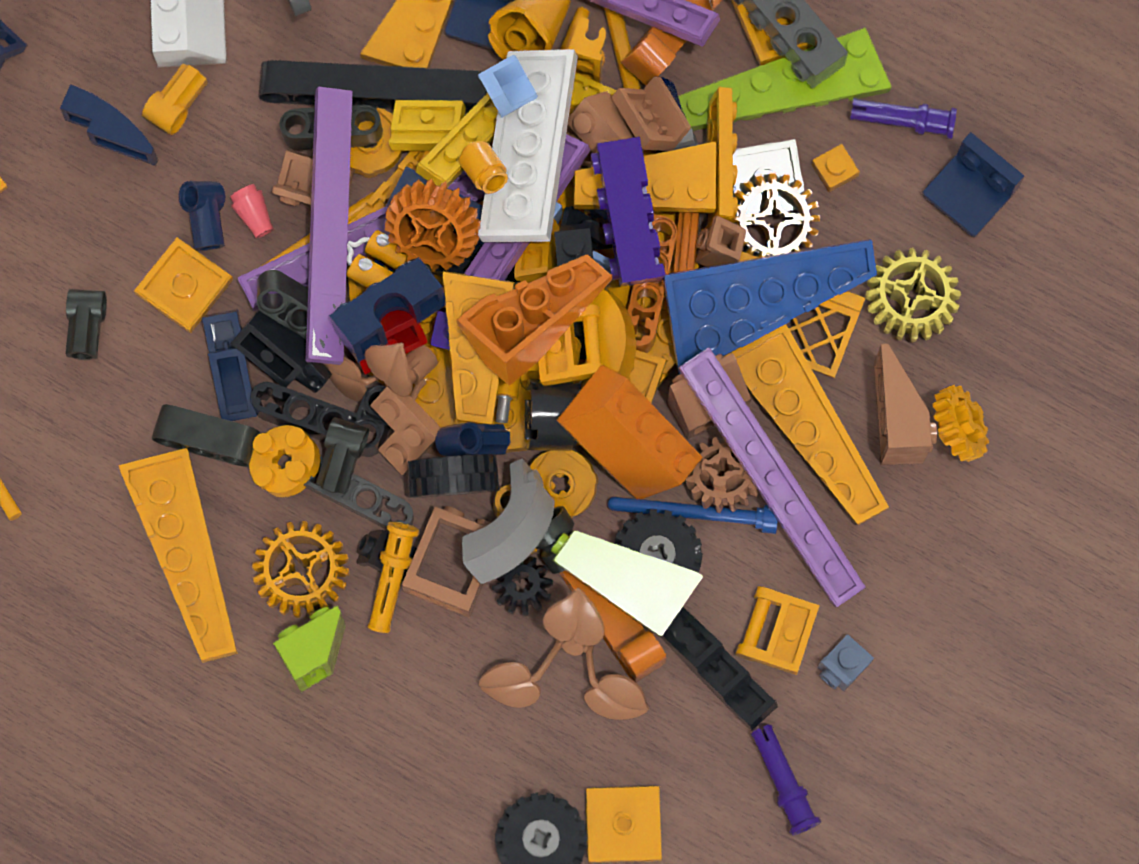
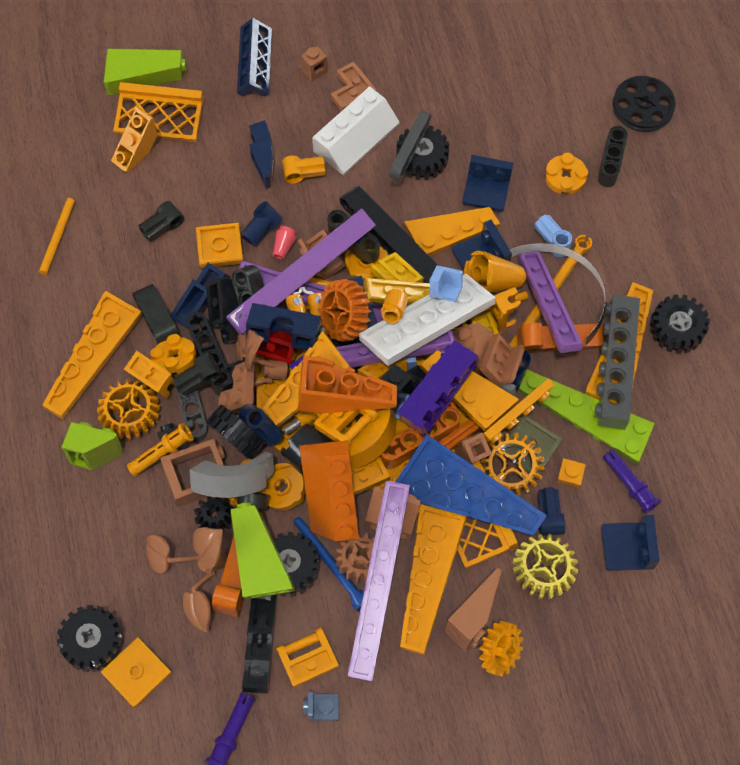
camera: 45 degrees right, 10 degrees down
none -> light orange hinge [124,351,175,399]
none -> dark blue piece [537,487,565,536]

